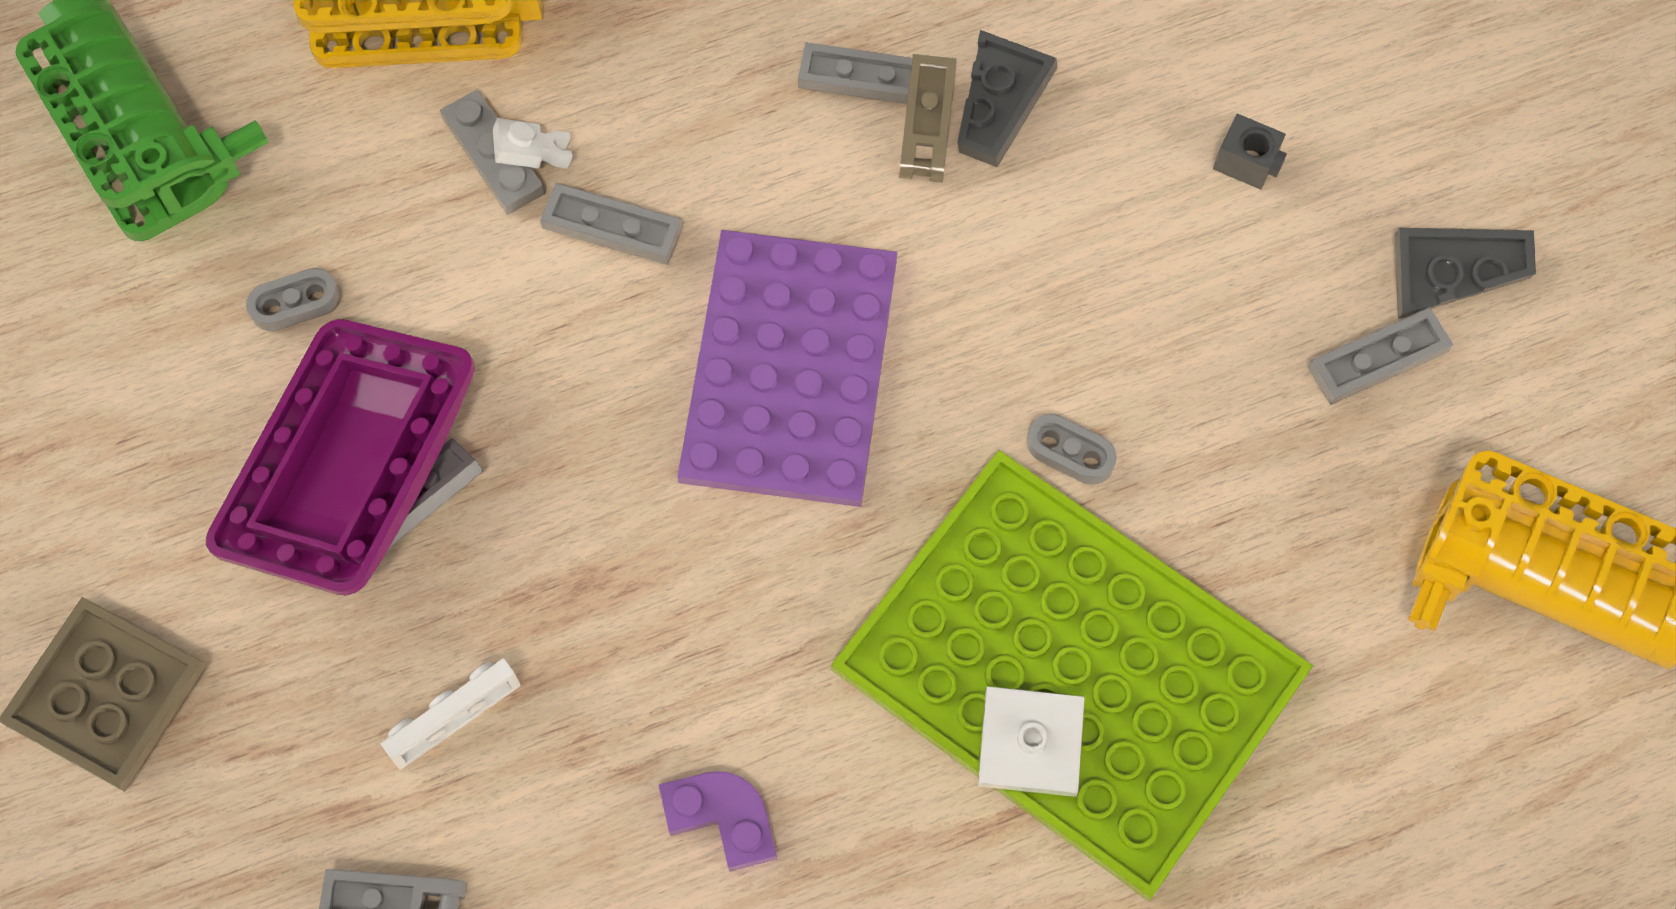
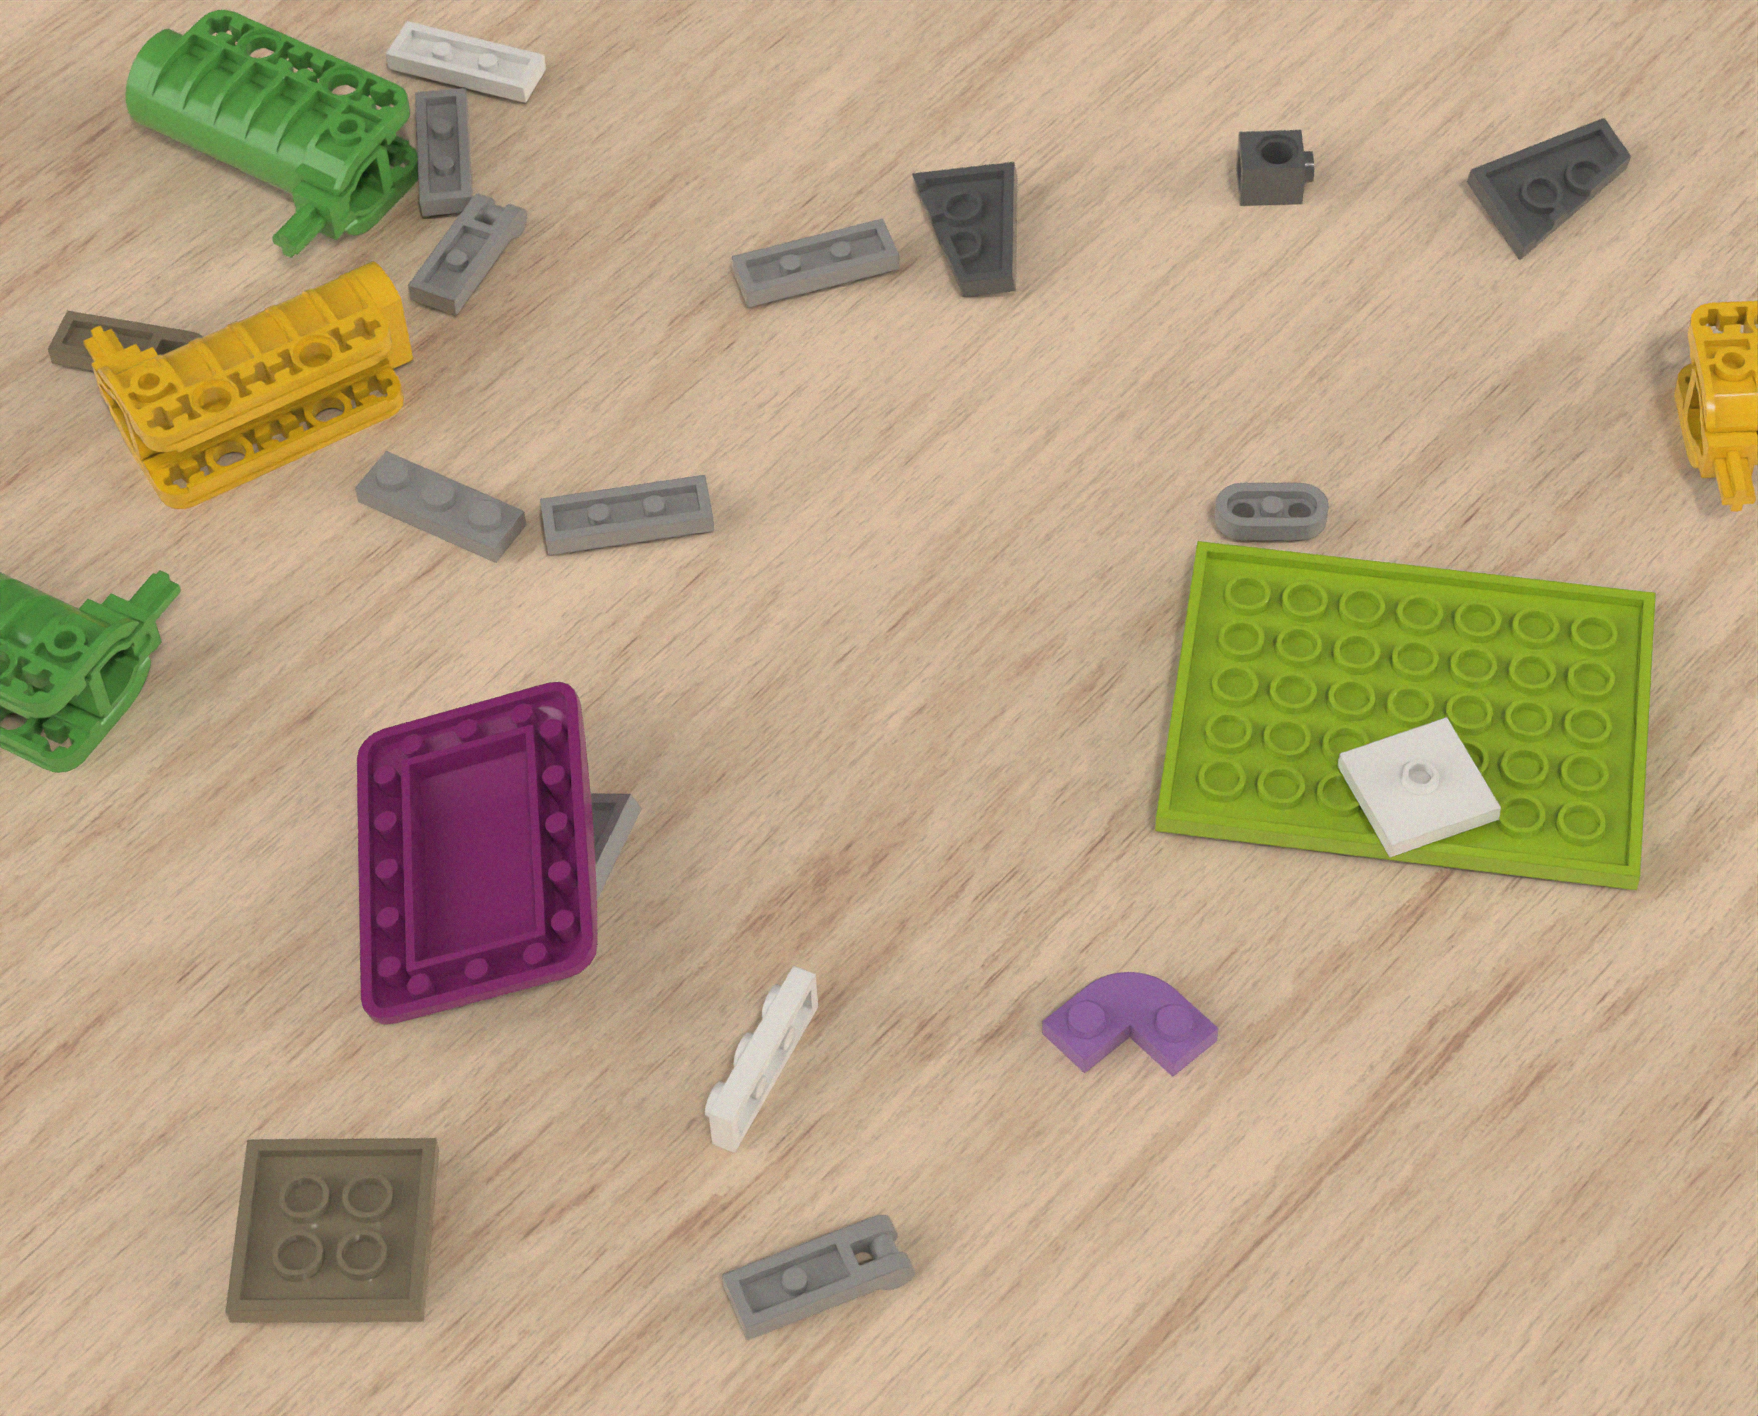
camera: 25 degrees left, 15 degrees down
light grey plate [246,268,339,331] -> none
white plate [493,118,572,169] -> none
medium lavender plate [677,230,897,507] -> none
dark tan plate [899,54,957,183] -> none
light grey plate [1308,308,1453,405] -> none

